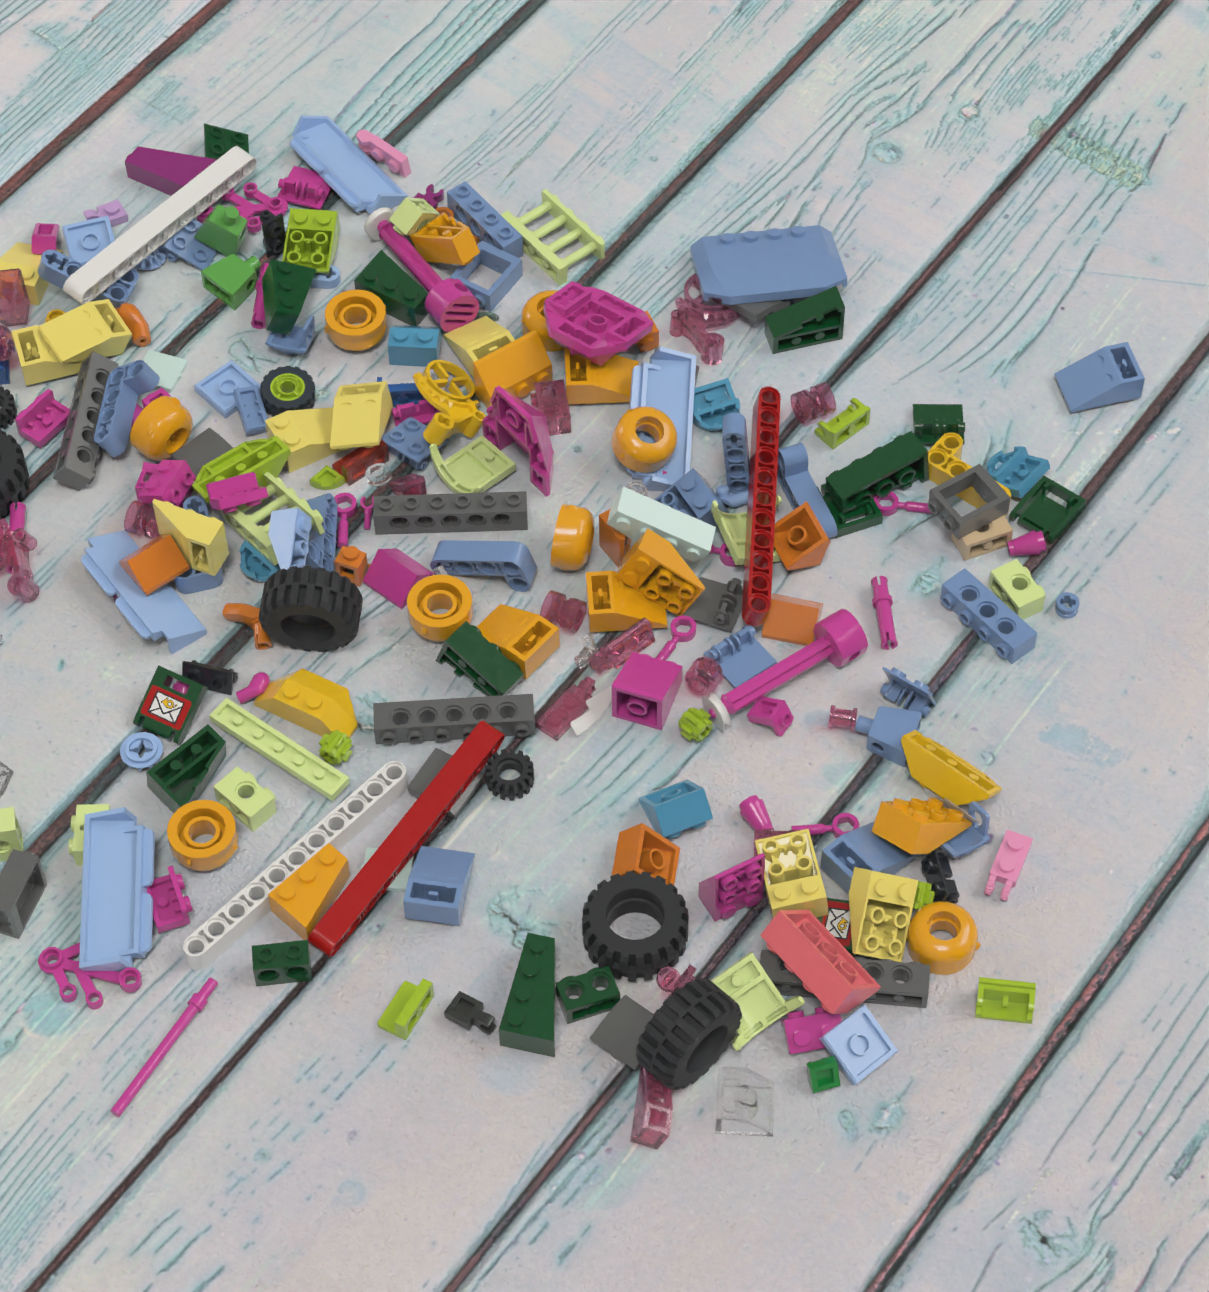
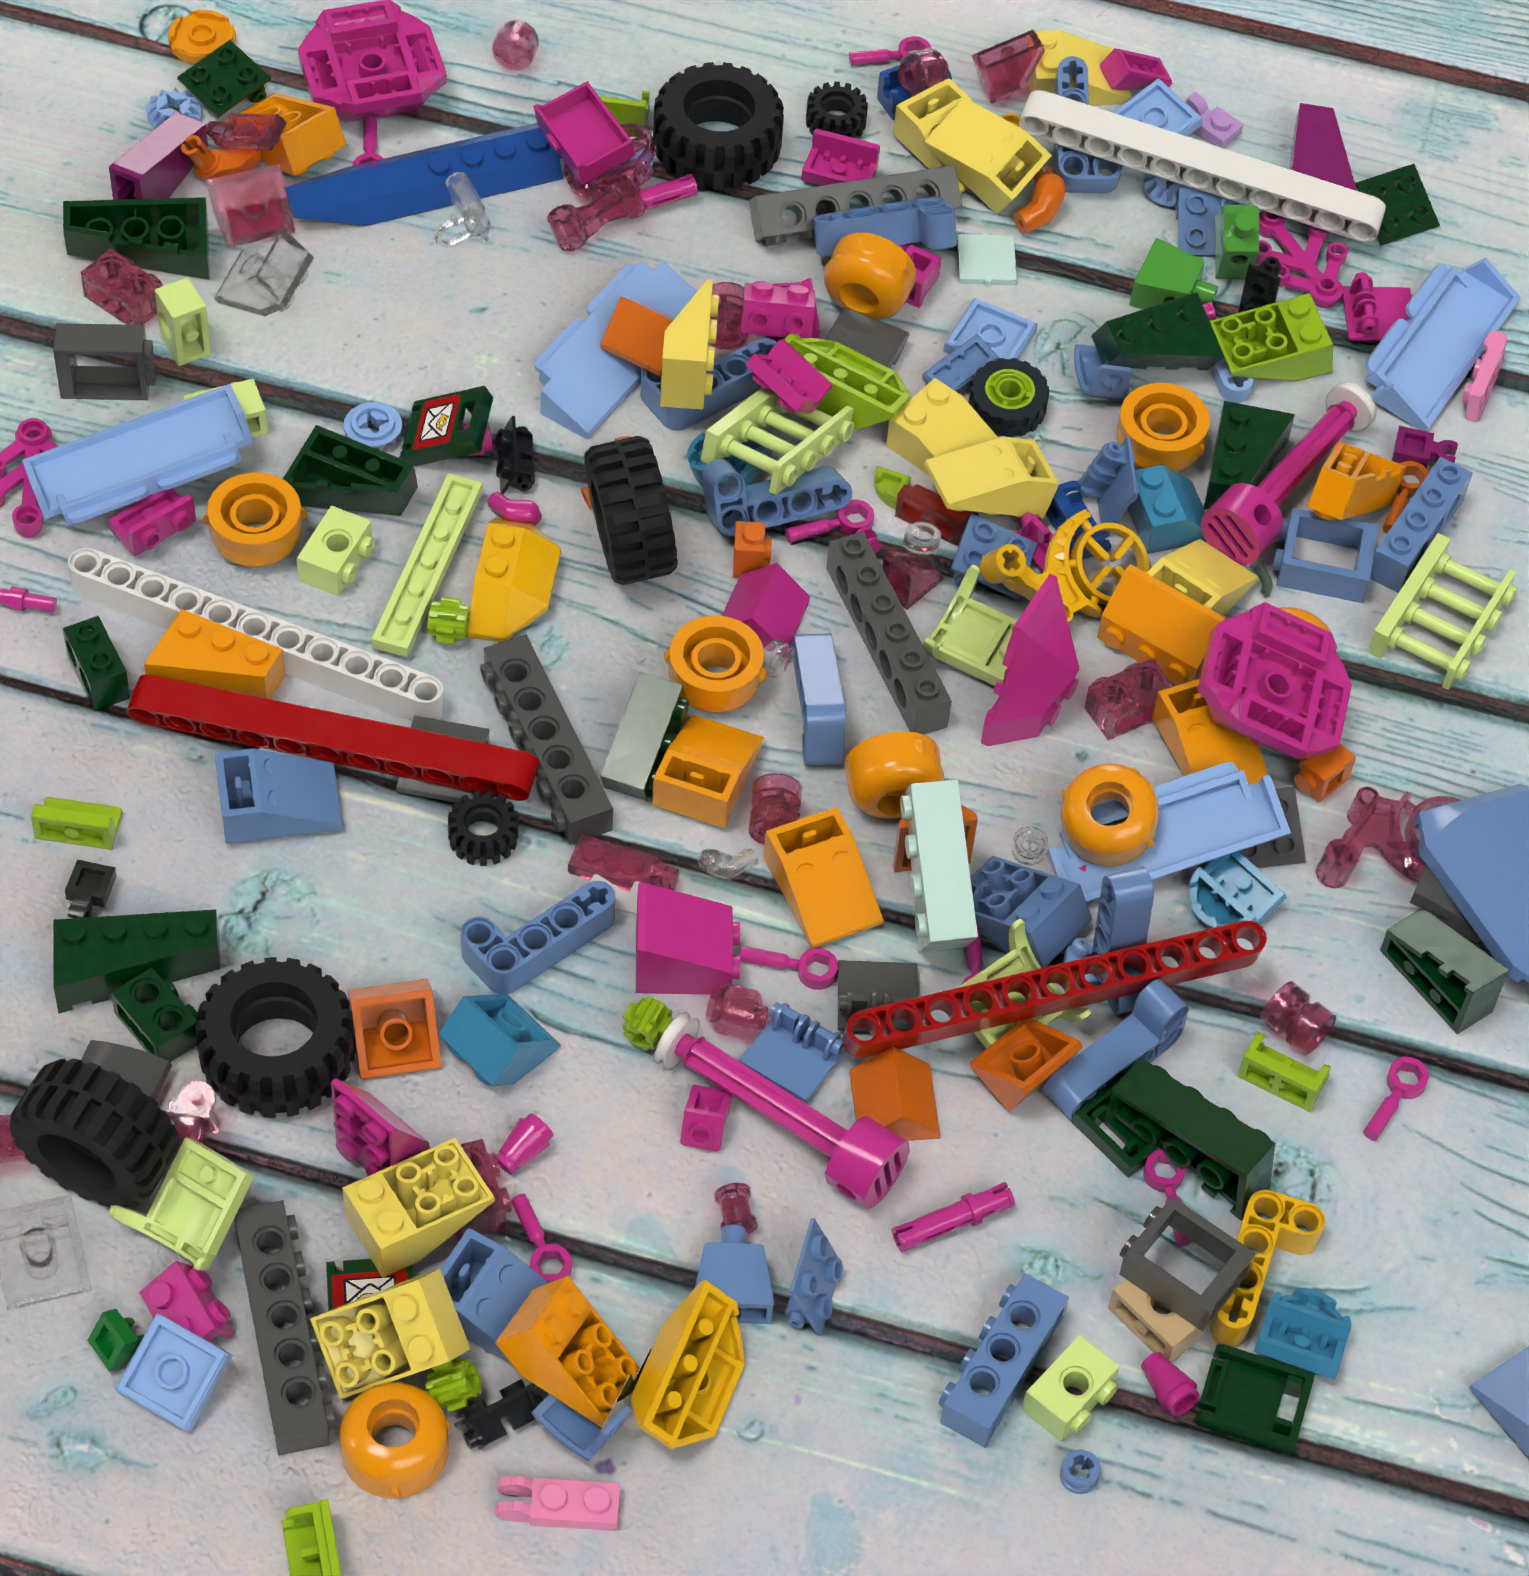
camera: 65 degrees right, 0 degrees up
light blue slope [268,507,312,570] -> none
yellowish green brick [389,197,440,236] -> none
clear pink hinge [588,618,655,674] -> none
light orange slope [615,528,705,616] -> none
coral slope [760,909,881,1014] -> none
dark green hinge [913,404,965,445] -> none
none -> medium blue beam [461,881,616,994]
none -> medium blue hinge [1077,436,1139,532]
none -> dark pink piece [1363,1057,1429,1141]

